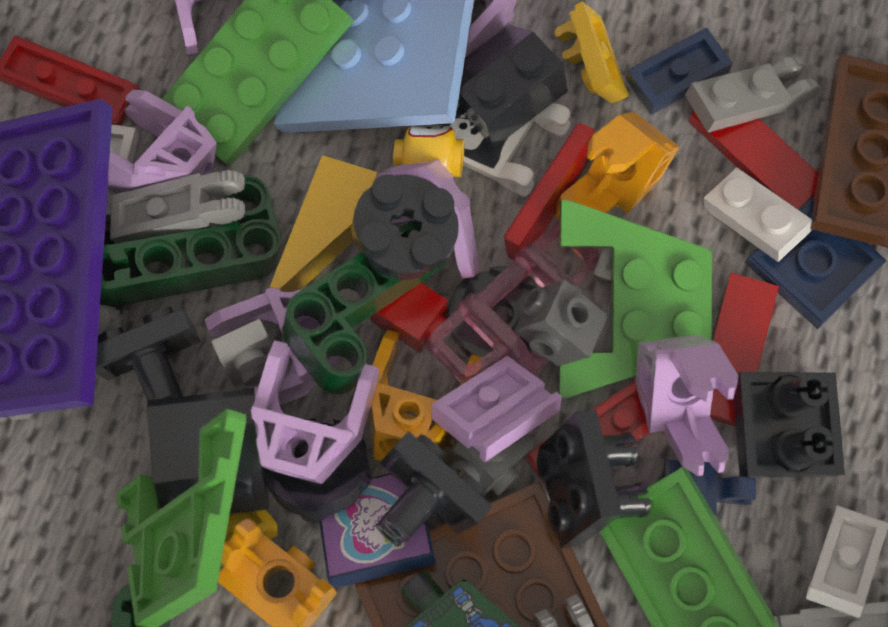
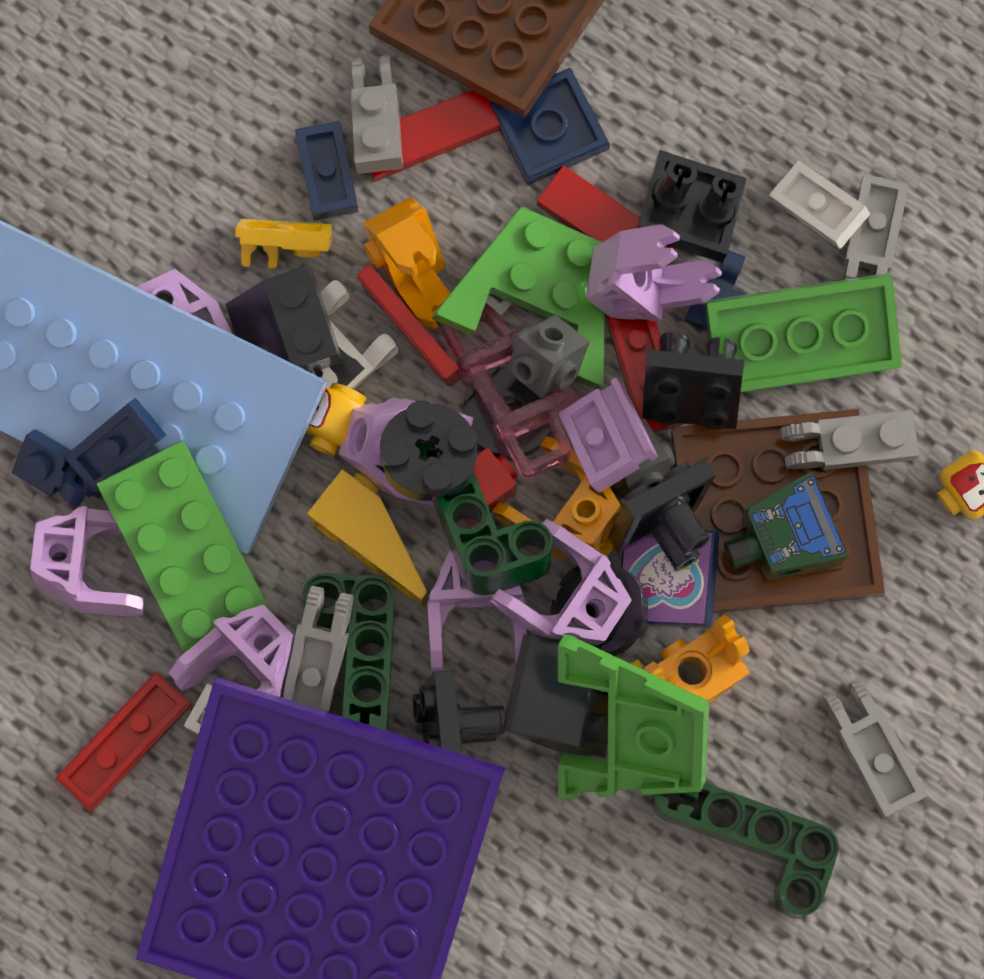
camera: 75 degrees left, 5 degrees up
light grey plate [211,319,272,386] -> none
white plate [703,167,812,262] -> none

